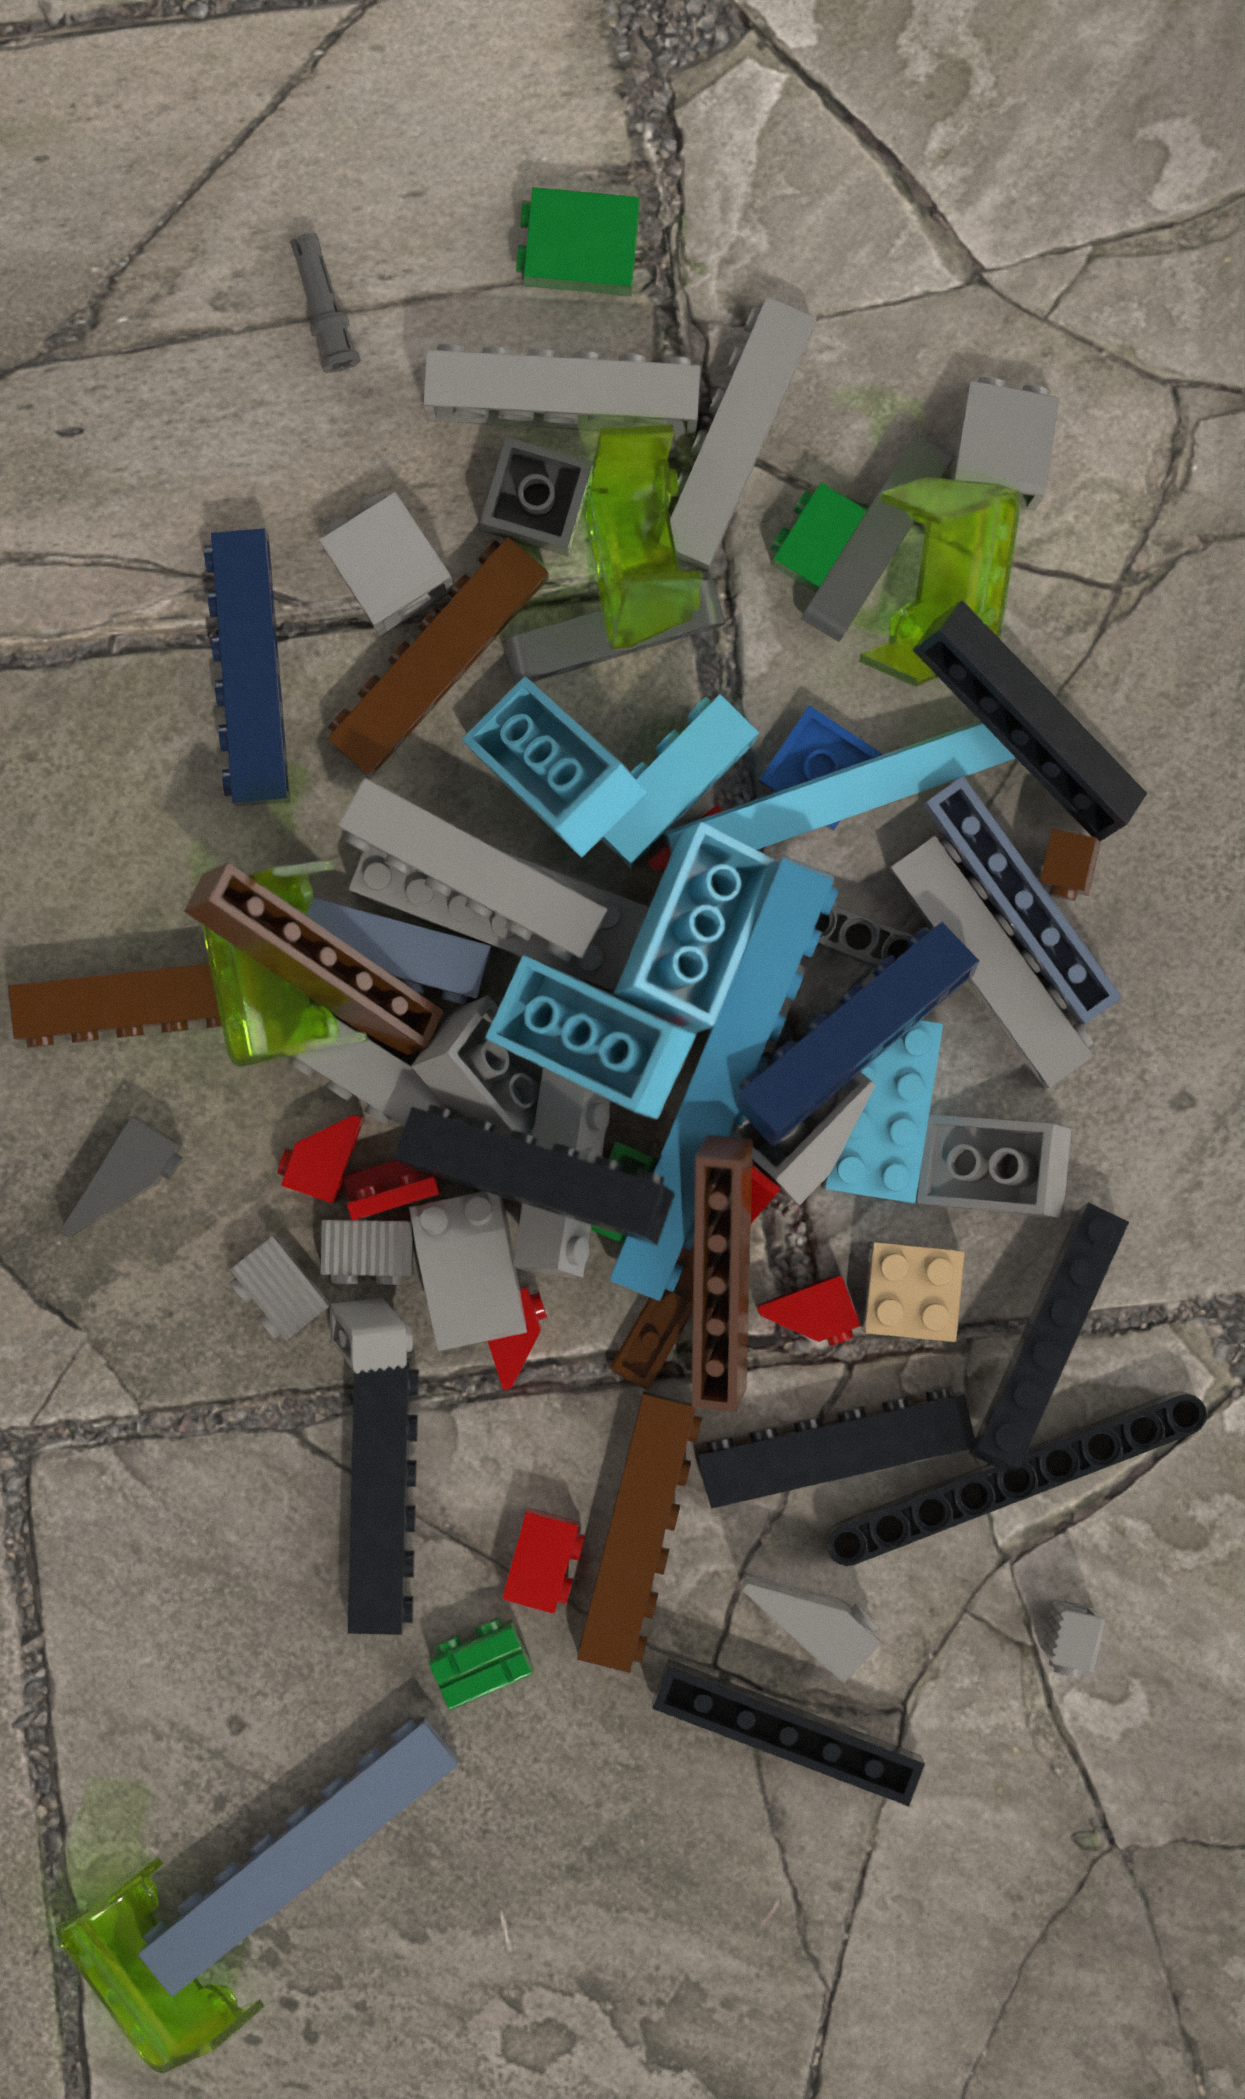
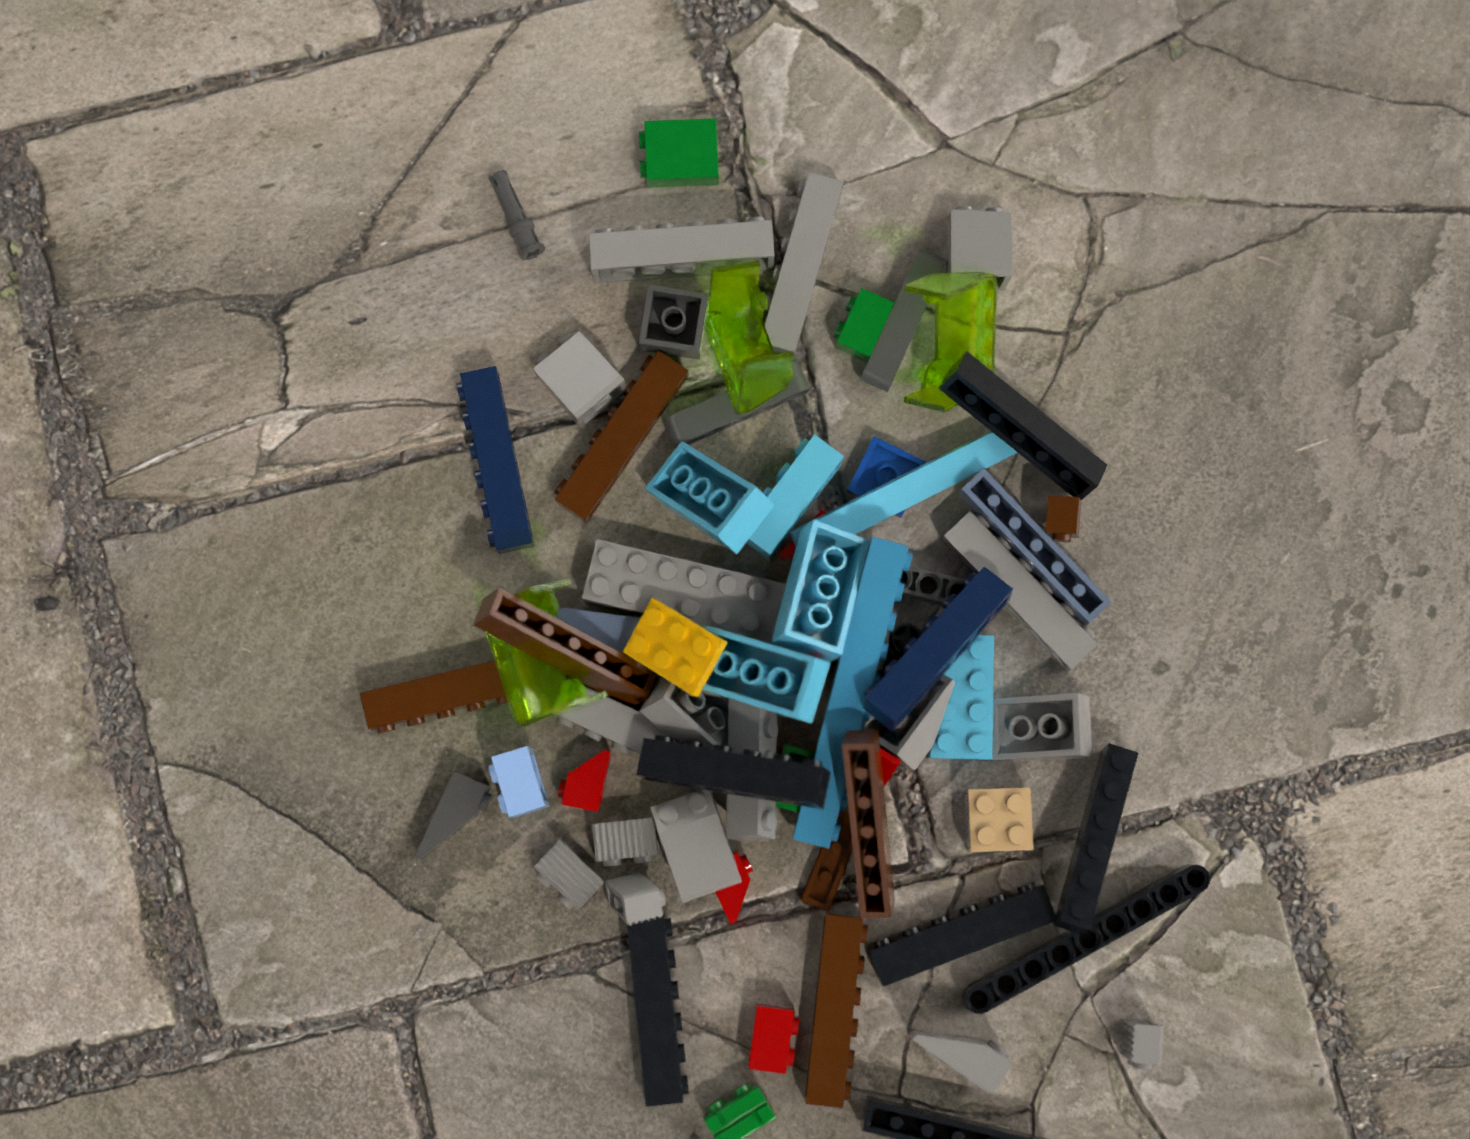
camera: 10 degrees left, 5 degrees down
light grey brick [339,778,608,963] -> none
red bracket [343,1160,442,1221] -> none
red slope [755,1274,861,1346] -> none
none -> light blue brick [488,746,550,818]
none -> yellow plate [623,598,728,697]
none -> pearl dark grey wheel [890,623,922,656]

